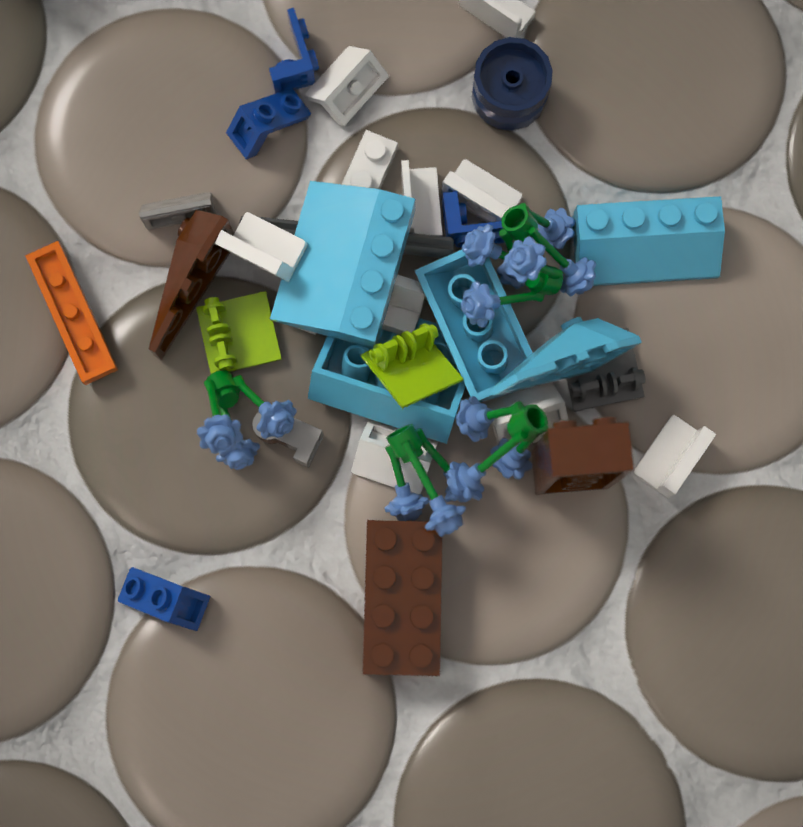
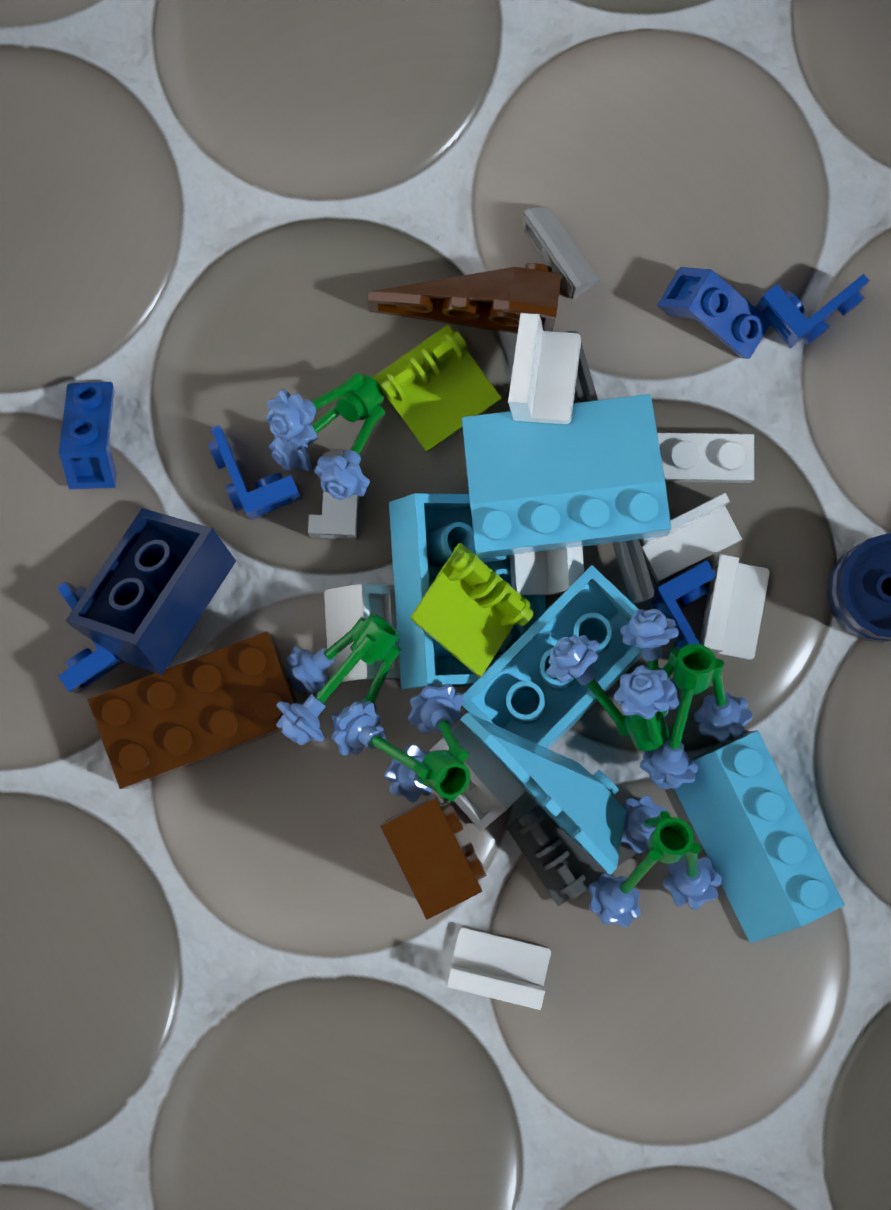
camera: 70 degrees right, 5 degrees up
orange plate [25,241,118,385] -> none
white panel [305,46,389,126] -> none
none -> blue bracket [57,582,124,693]
none -> dark blue slope [65,508,236,675]
none -> blue bracket [208,425,302,520]
none -> medium blue plant [588,796,722,928]

